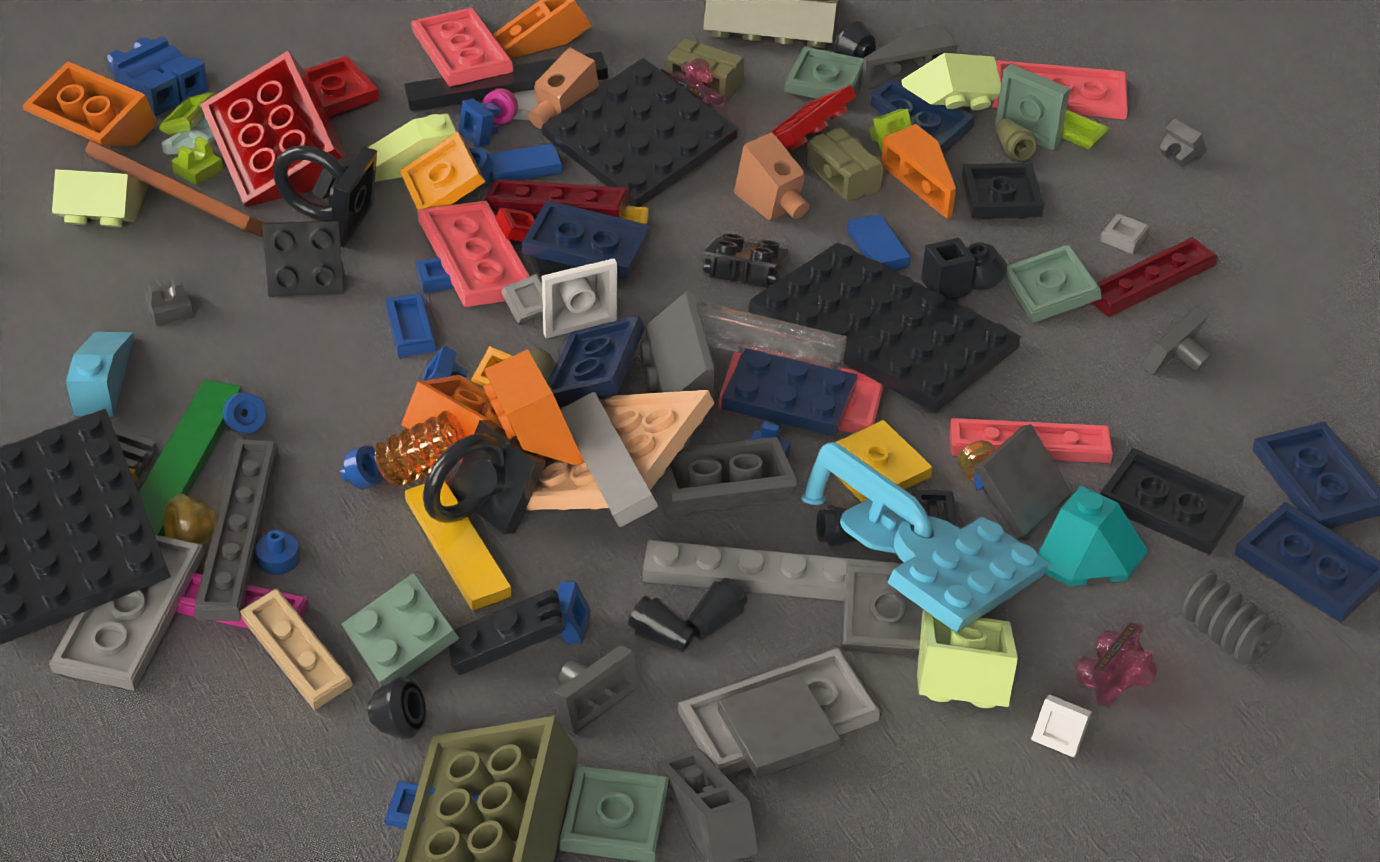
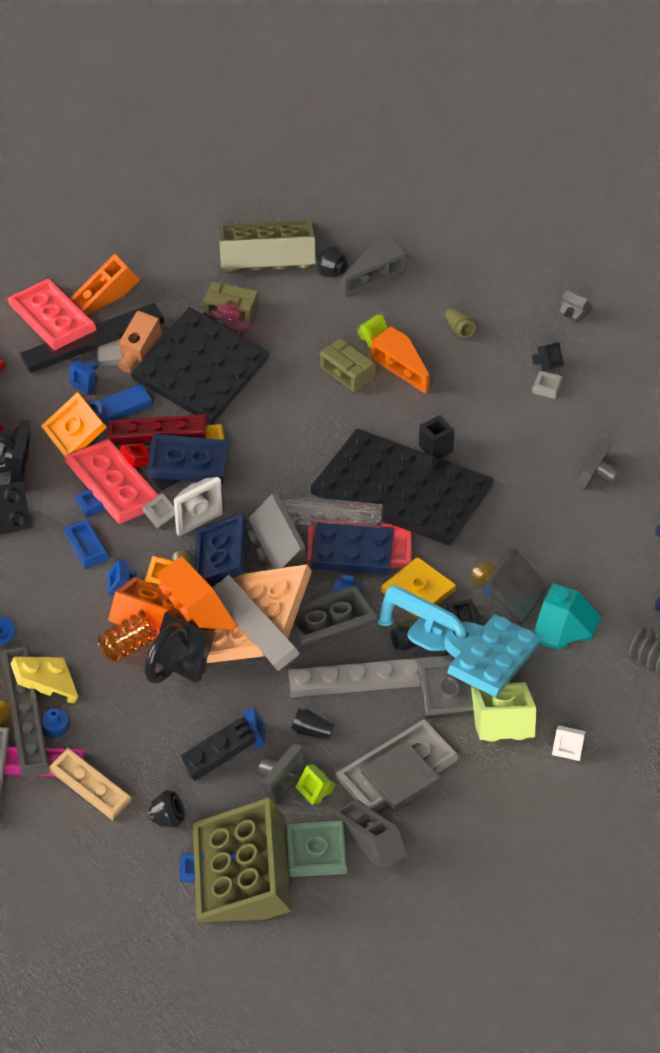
camera: 10 degrees left, 5 degrees up
blue tile [341,445,384,489] -> none
sand green plate [341,573,460,686] -> none
yellowish green slope [357,113,456,182] -> none
yellow tile [405,481,512,611] -> none
dark pink tile [482,88,518,125] -> none
black cone [685,578,748,640] -> none
black hinge [703,233,789,288] -> none
nougat torso [734,132,810,220] -> none
red plate [767,84,857,151] -> none
sand green plate [784,47,864,105] -> none
blue tile [847,214,910,270] -> none
dark blue wing [870,79,975,153] -> none
yellowish green slope [901,53,1001,110] -> none
coral tile [949,418,1113,463] -> none
black plate [962,163,1044,219] -> none
black cone [967,242,1007,290] -> none
coral tile [992,60,1128,120] -> none
sand green plate [995,63,1070,151] -> none
sand green tile [1003,244,1101,323] -> none
lime tile [1062,110,1109,149] -> none
clear pink hips [1075,622,1157,707] -> none
dark red tile [1091,237,1218,317] -> none
black tile [1100,448,1245,555] -> none
none -> light yellow wing [11,657,78,703]
none -> lime tile [296,764,336,805]
none -> black tile [532,342,564,371]

